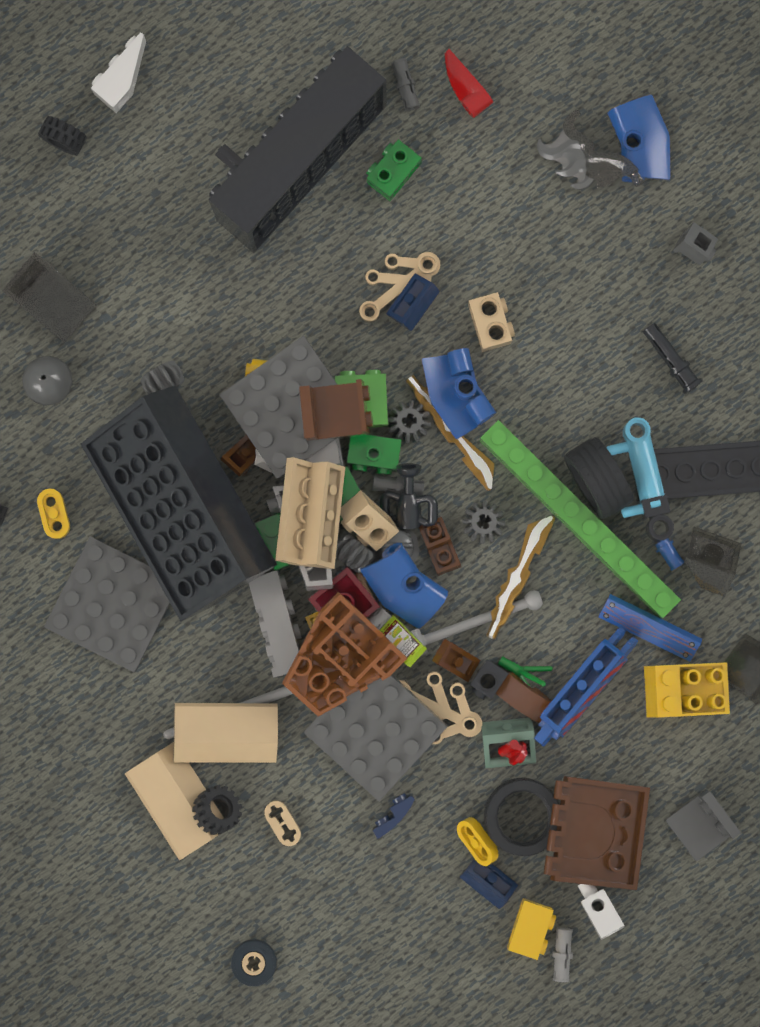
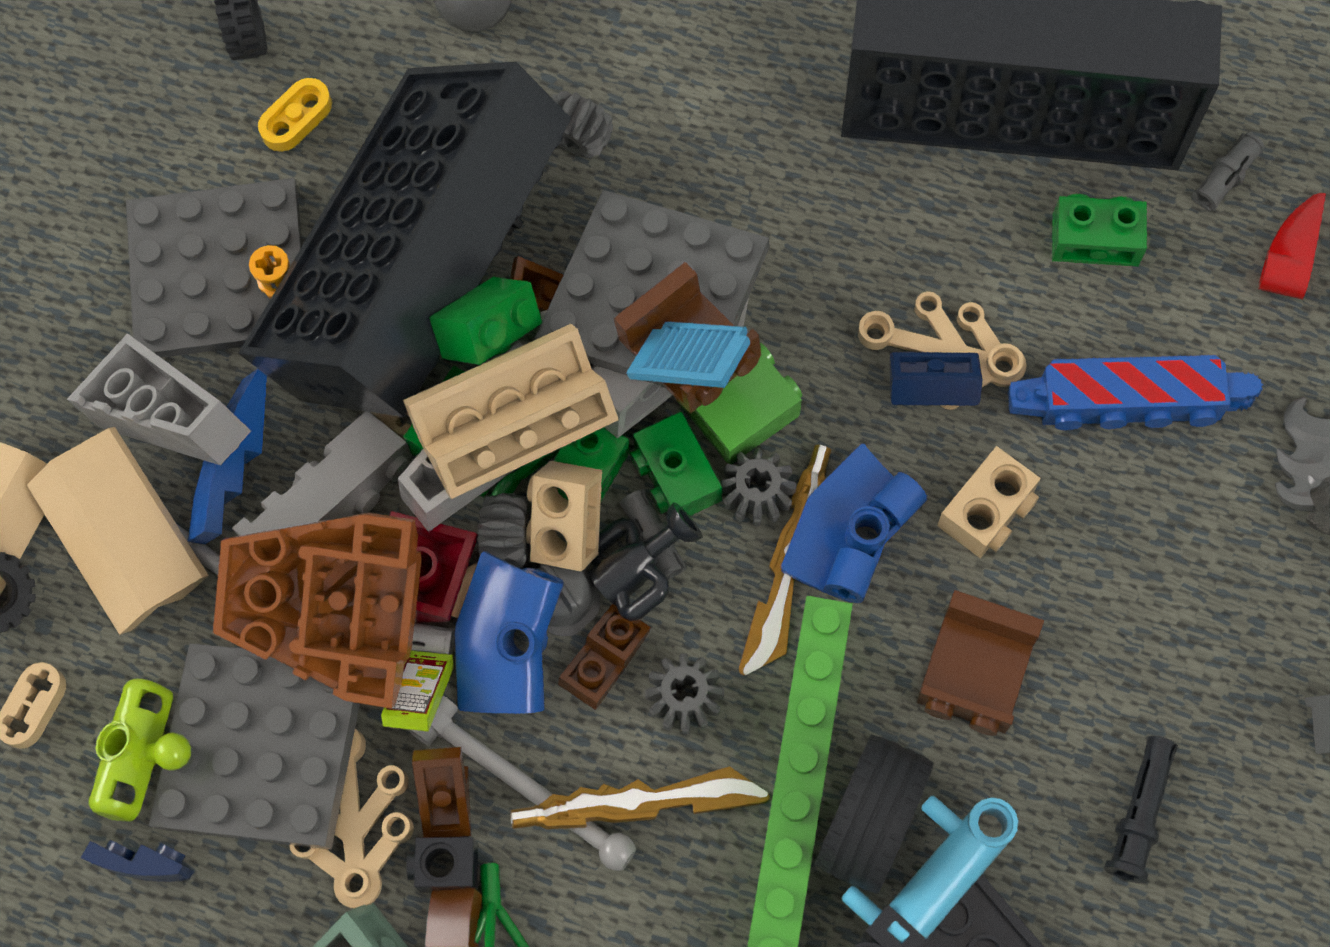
camera: 55 degrees right, 15 degrees down
none -> light grey wedge [67,333,251,465]
none -> lime piece [88,678,191,822]
none -> blue slope [188,368,267,544]
none -> light orange bush [249,245,290,299]
none -> green brick [429,277,542,365]
none -> dark azure window [626,321,751,388]
none -> reddish brown panel [916,590,1044,736]
none -> blue hinge [1008,355,1263,430]

